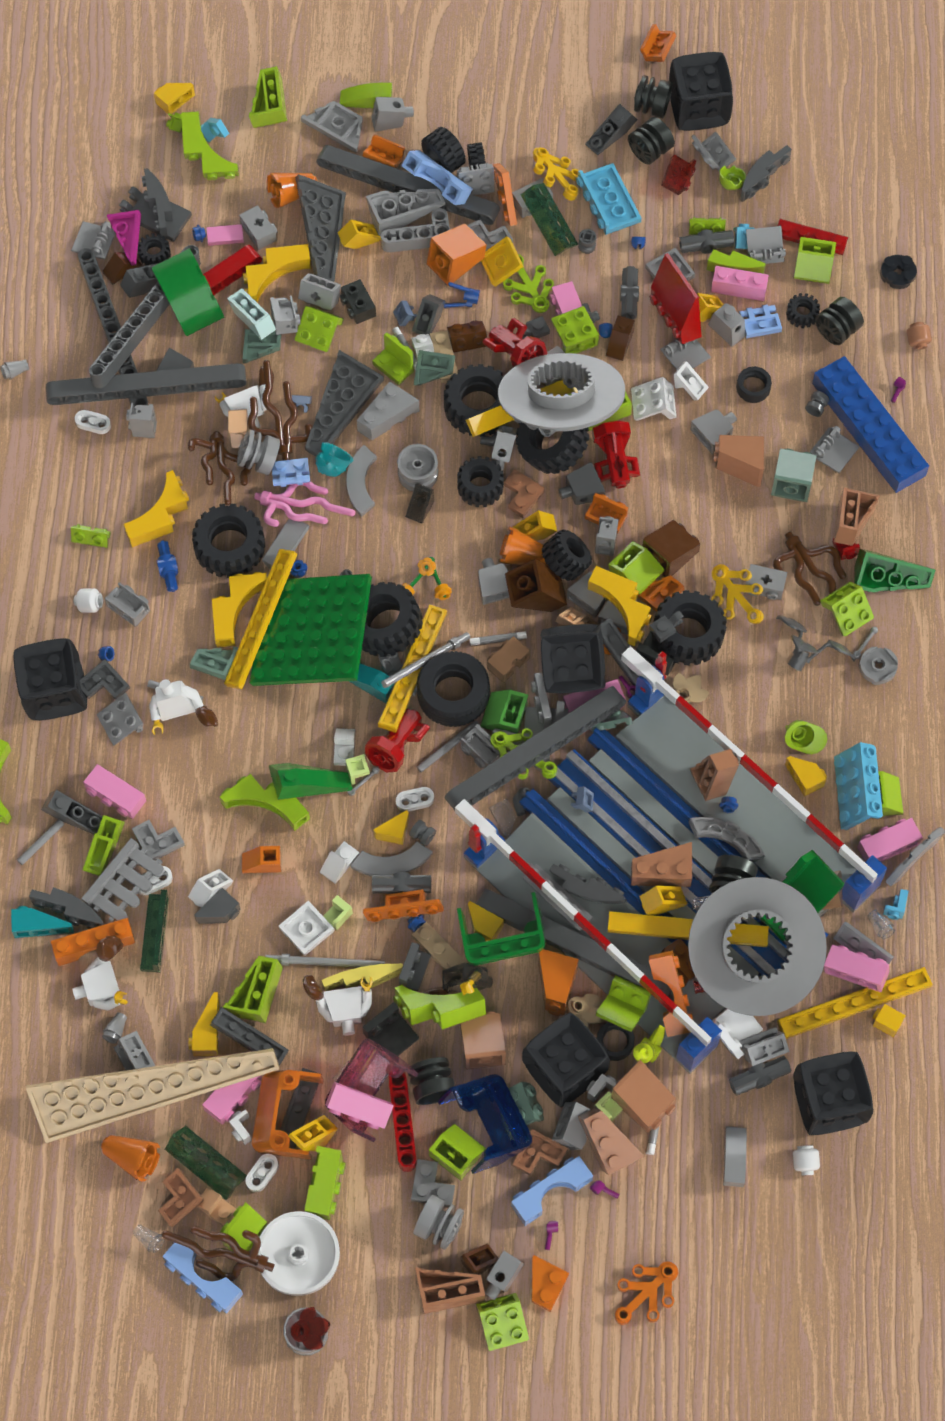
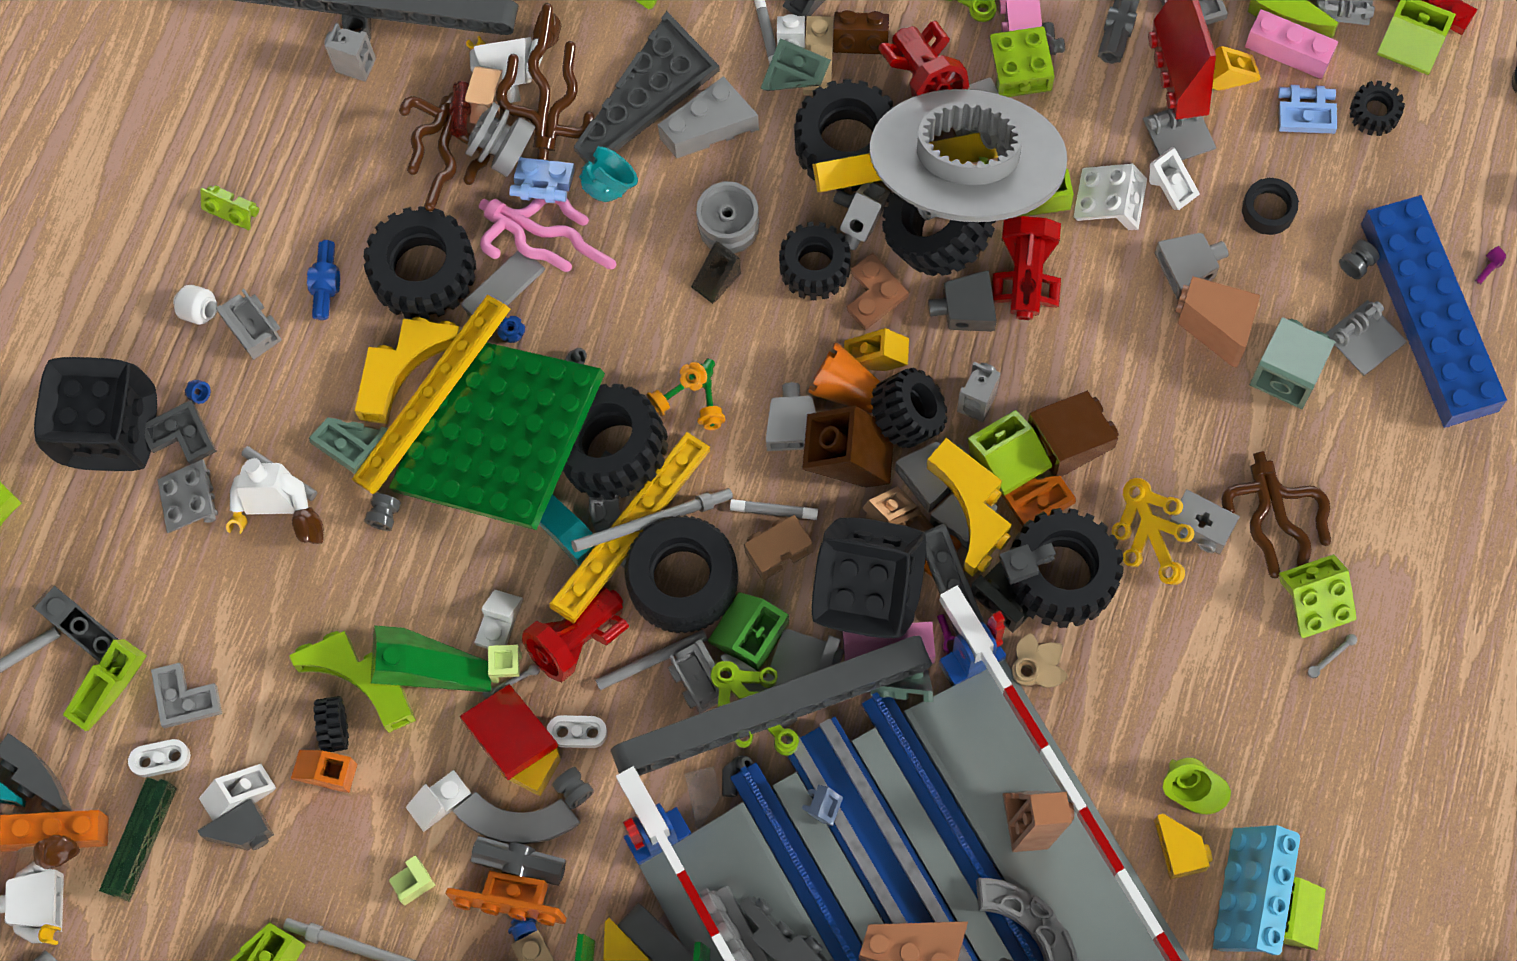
camera: 20 degrees right, 5 degrees up
white plate [75,410,111,434] -> none
light grey fence [81,838,165,922] -> none
bright pink brick [84,764,146,819] -> none
yellow arch [124,470,189,547] -> none
white plate [279,901,335,956] -> none
sand blue tile [292,395,312,413] -> none
light grey tile [346,445,377,517] -> none
lime bracket [372,332,414,385] -> none
dark grey plate [517,316,550,339] -> none
light grey plate [531,672,552,730] -> none
orange bracket [584,493,628,534] -> none
blue hinge [598,323,613,338] -> none
reddish brown slope [606,315,635,361] -> none
light grey torso [708,303,745,347] -> none
blue plate [719,797,739,813] -> none
dark grey plant [776,615,856,671] -> none
pearl dark grey wheel [815,297,864,346] -> none
red bracket [832,538,860,560] -> none
nougat wedge [834,488,880,546] -> none
green wedge [854,548,936,592] -> none
light grey plate [859,647,898,685] -> none
none -> black tyre [314,696,349,752]
none -> dark grey wheel [364,493,401,531]
none -> clear red pin [449,81,471,137]
none -> red tile [460,684,558,780]

